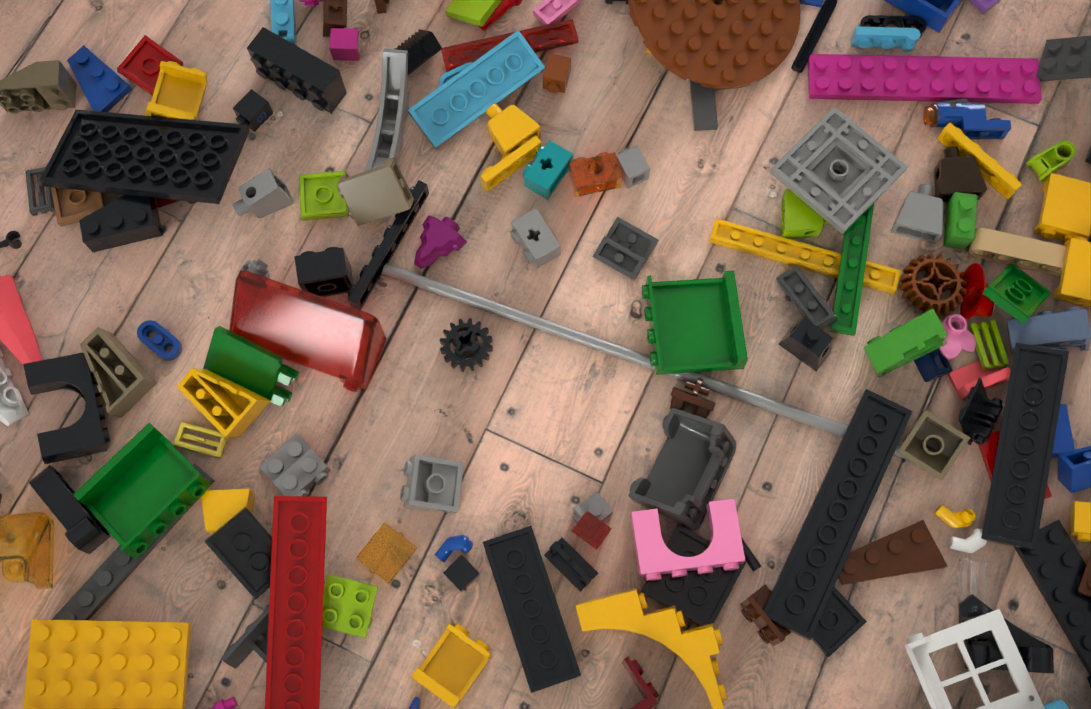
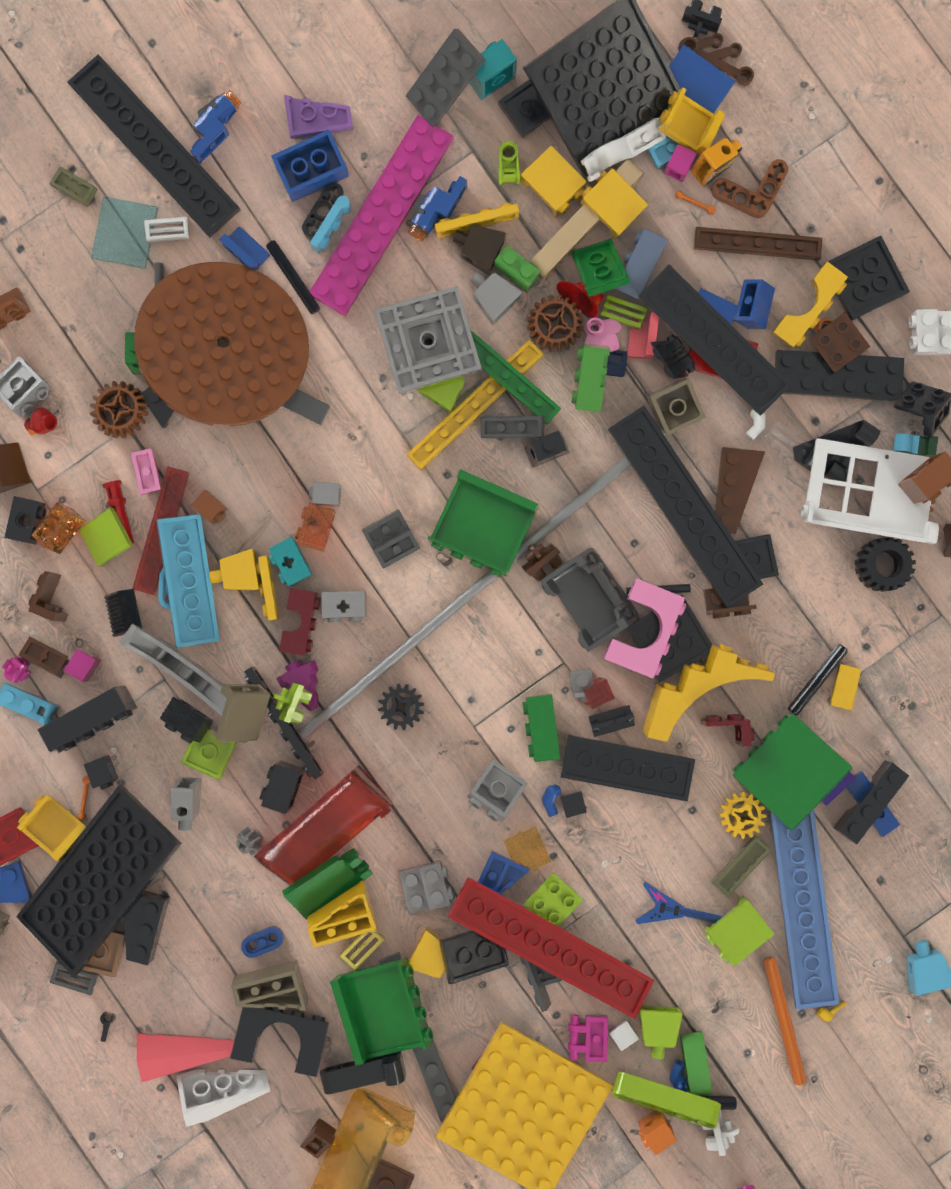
camera: 60 degrees left, 15 degrees up
yellow panel [411,623,492,709] -> none
yellow arm [934,504,976,528] -> none
none -> orange hinge [77,776,90,821]
none -> black brick [160,697,214,743]
none -> lime hips [273,683,312,723]
none -> dark red arch [279,588,320,656]
none -> blue wing [478,851,530,895]
none -> green brick [522,694,560,762]

